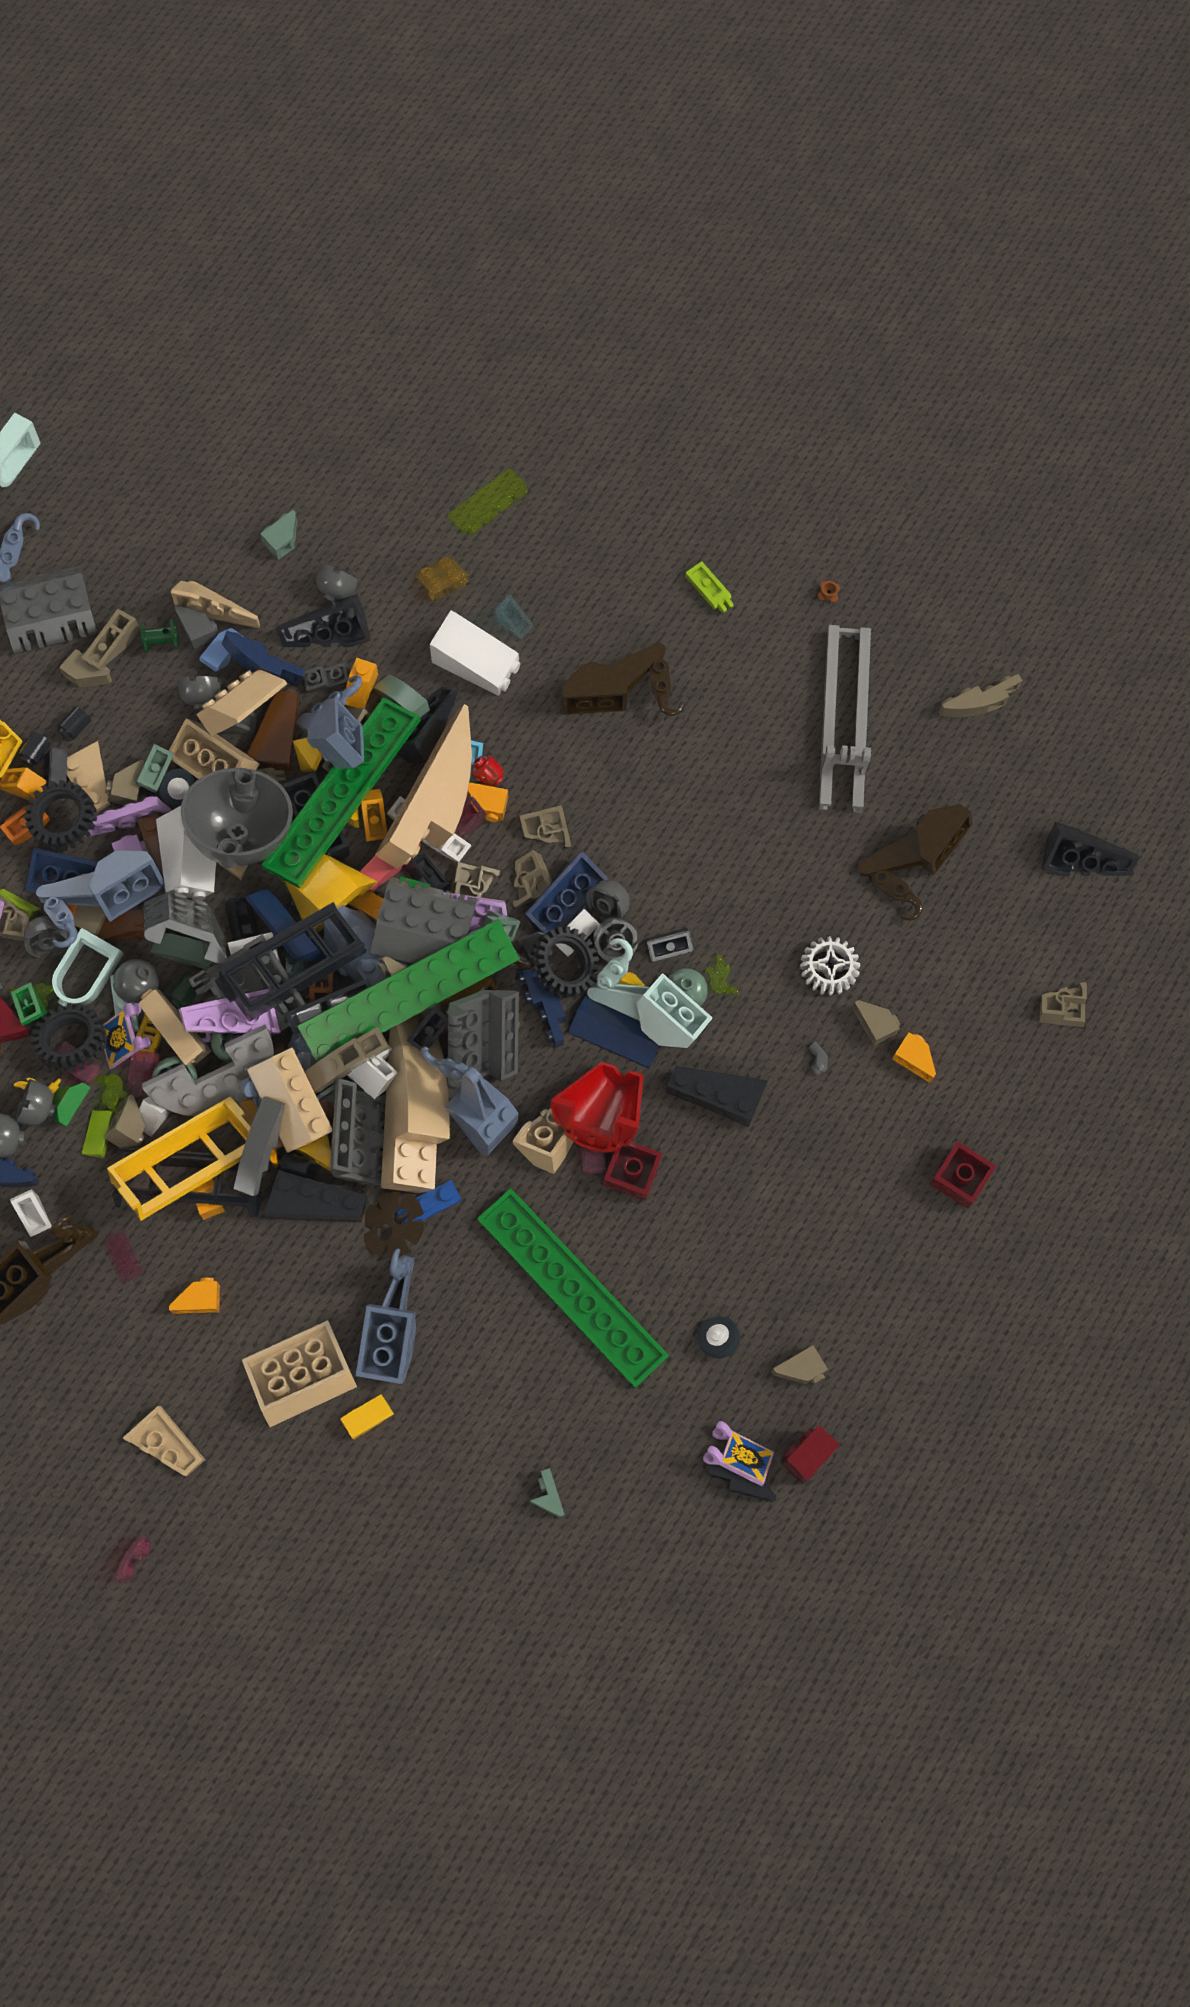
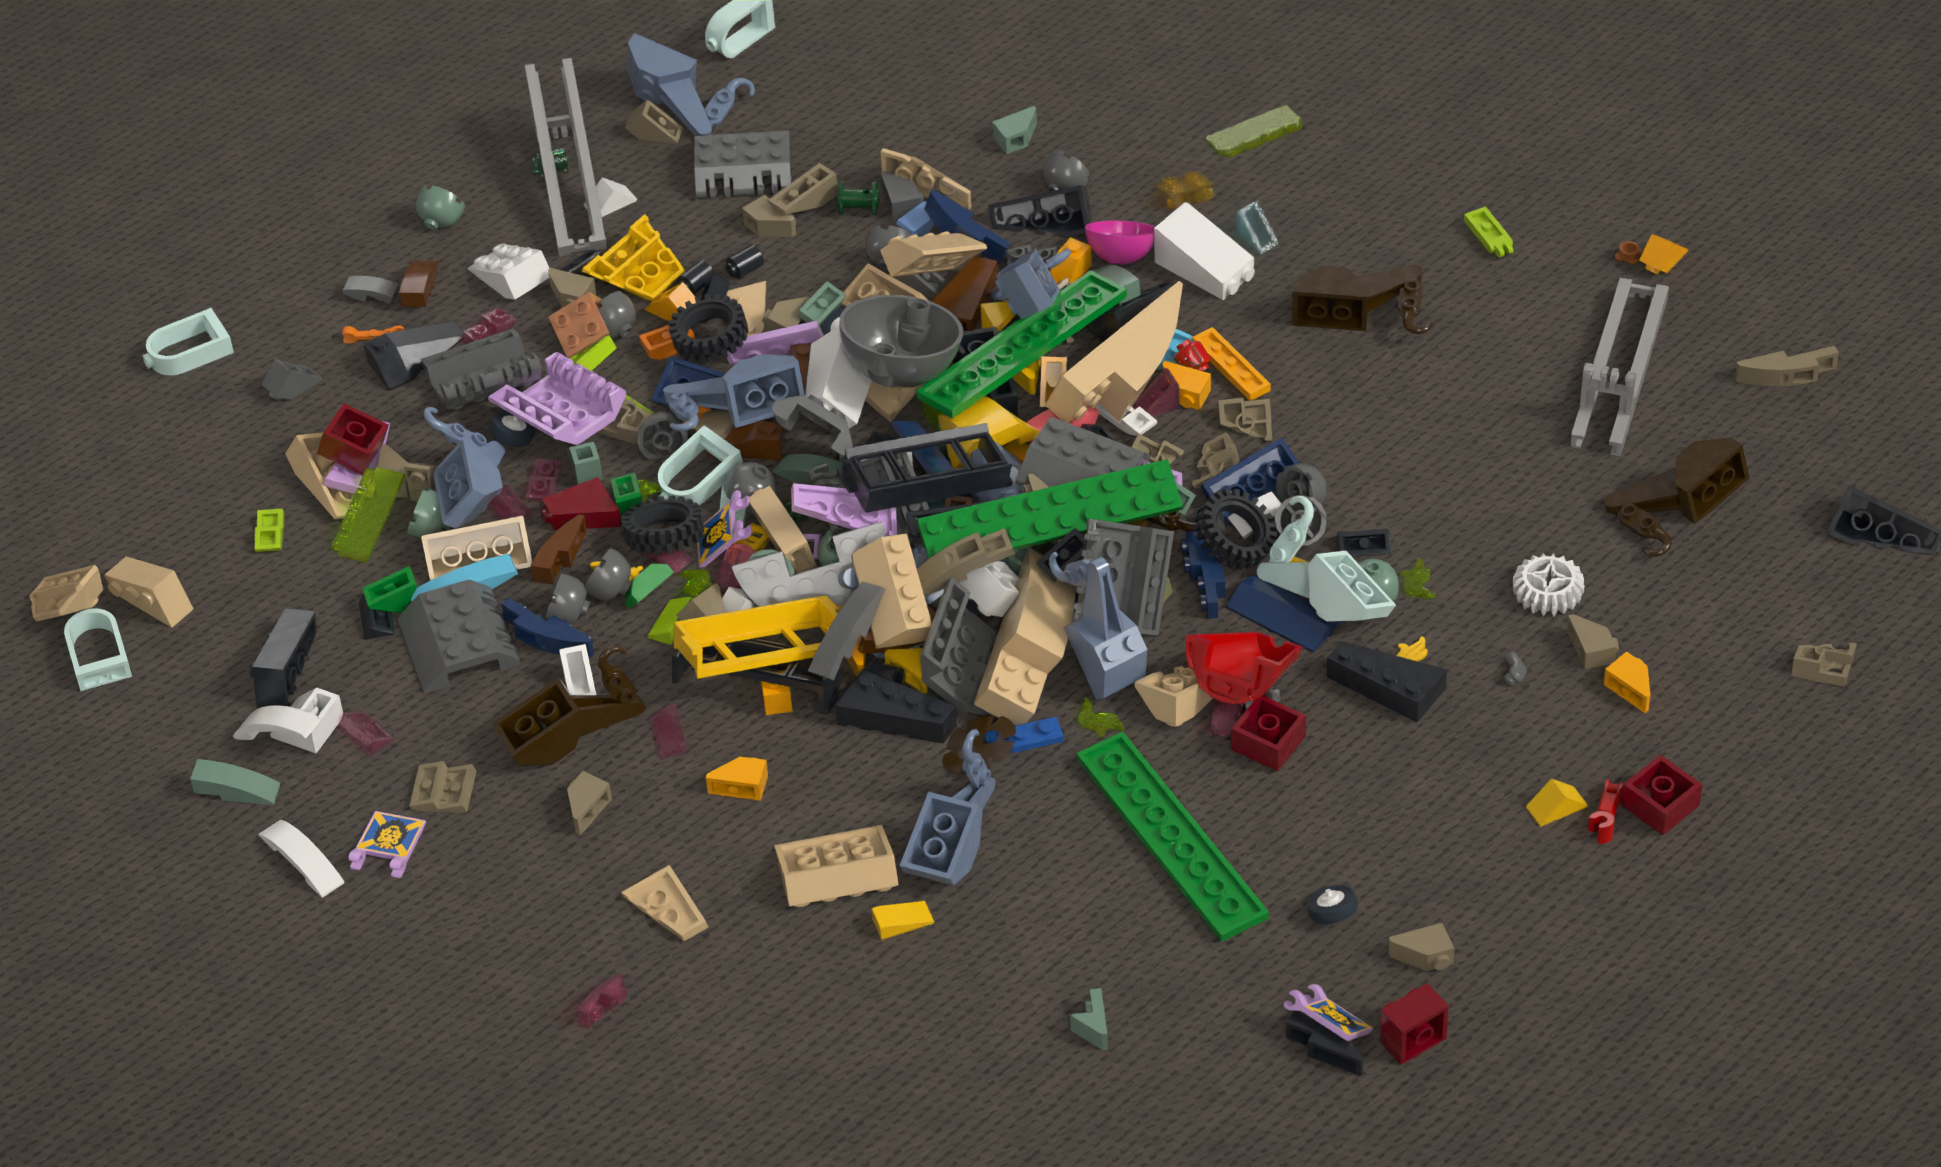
camera: 20 degrees right, 25 degrees down
none -> dark tan slope [567,771,612,835]
none -> clear neon green piece [1078,698,1125,737]
none -> dark pink piece [1085,220,1155,264]
none -> light orange plate [1192,327,1271,401]
none -> yellow piece [1396,636,1428,661]
none -> yellow slope [1526,779,1588,827]
none -> red piece [1588,779,1624,844]
none -> light orange slope [1639,234,1689,274]

